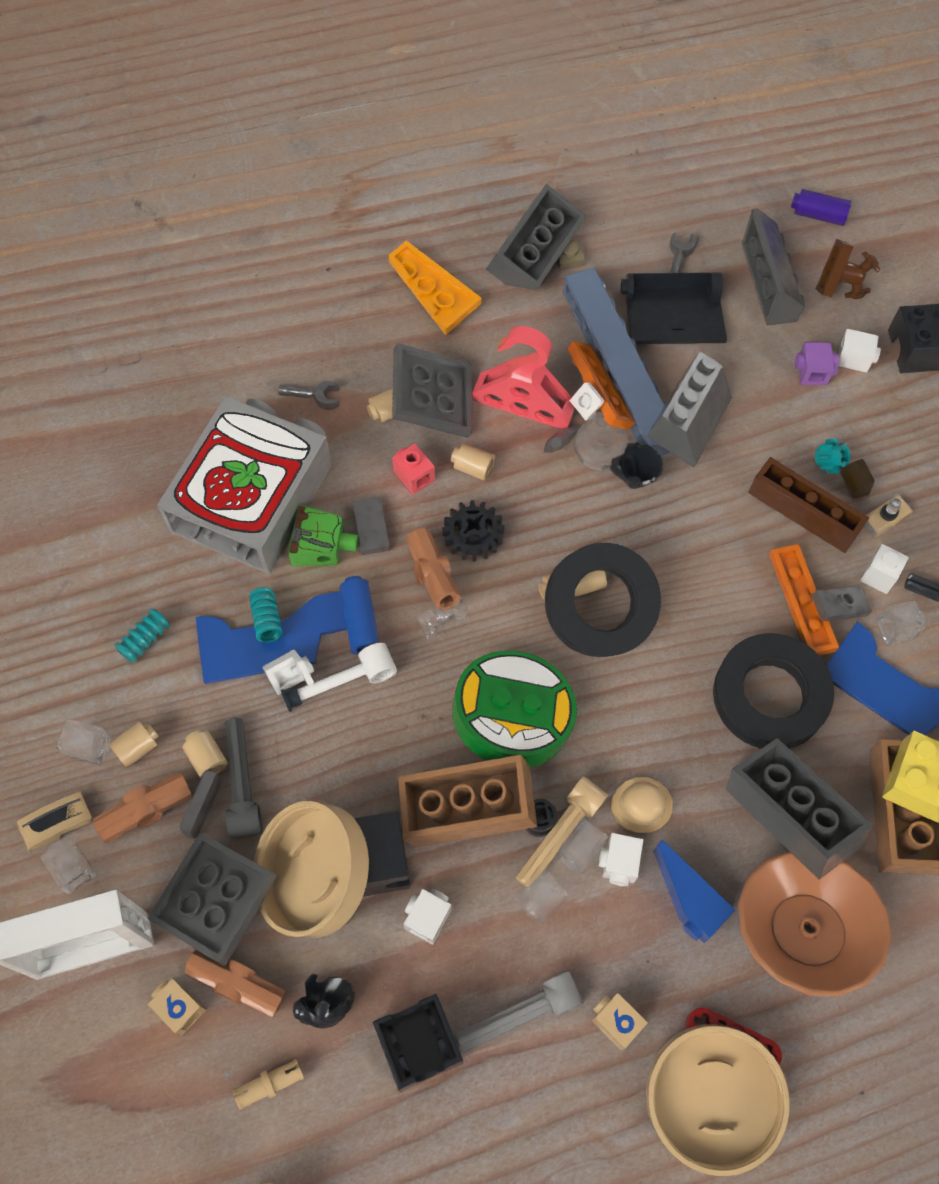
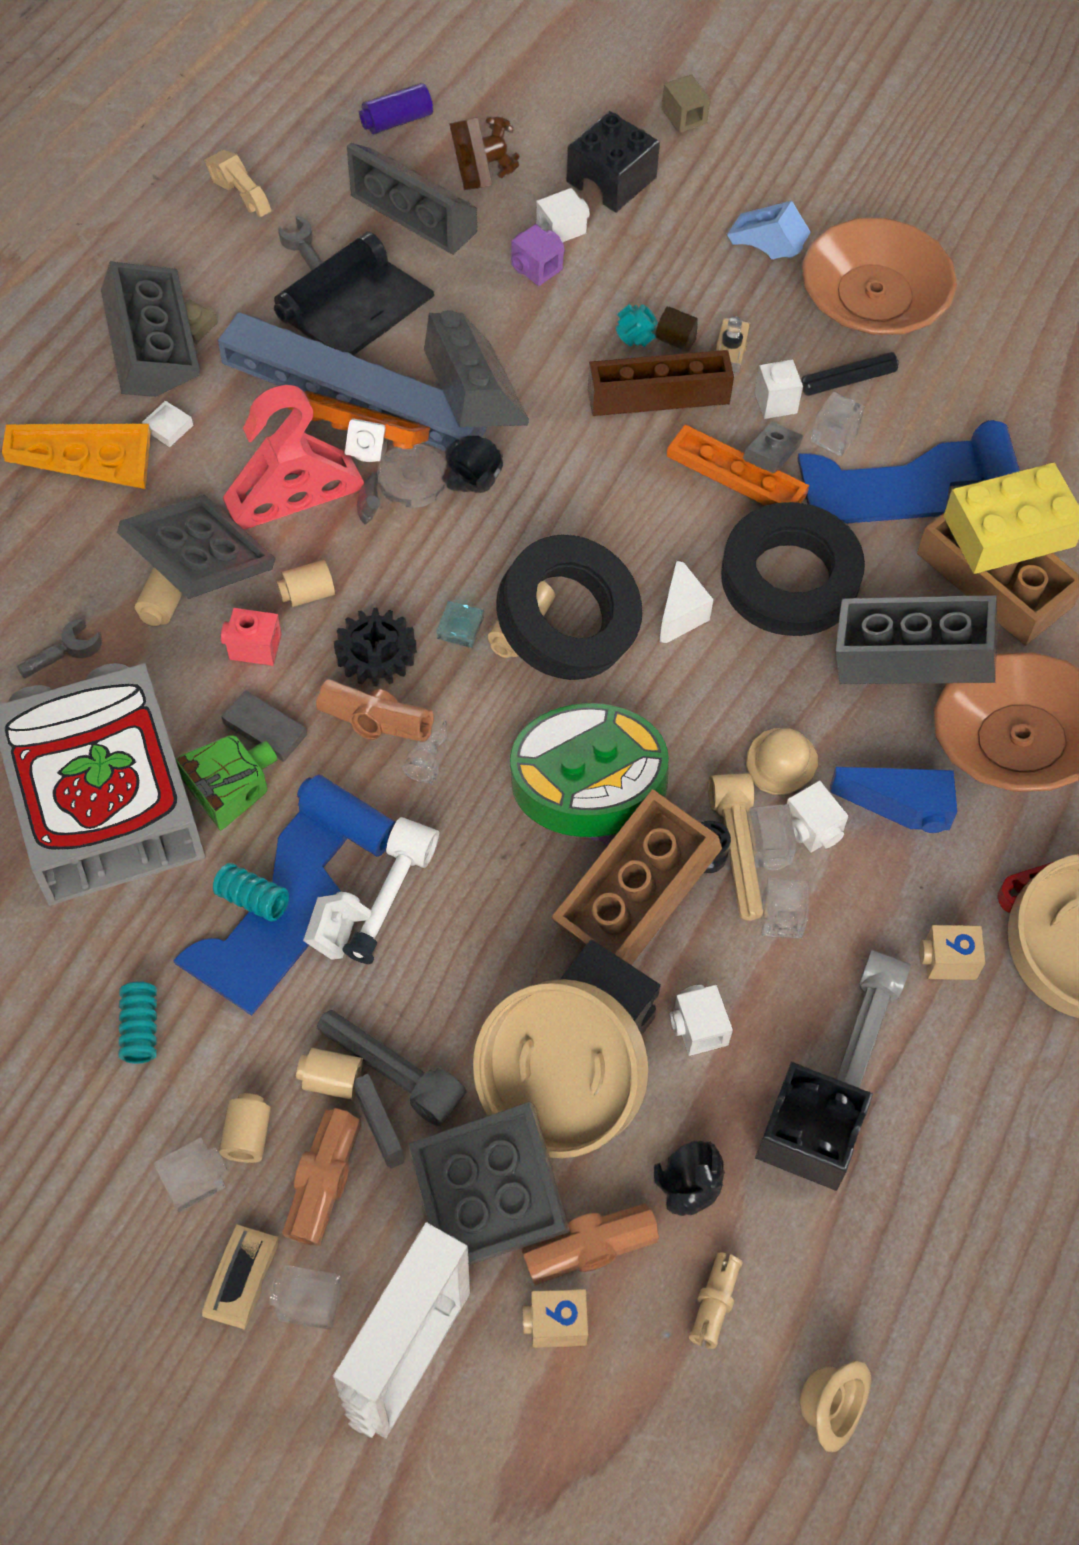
camera: 45 degrees left, 5 degrees down
none -> white tile [142,401,193,447]
none -> tan piece [204,150,271,217]
none -> clear light blue plate [436,601,484,648]
none -> white slope [659,561,713,643]

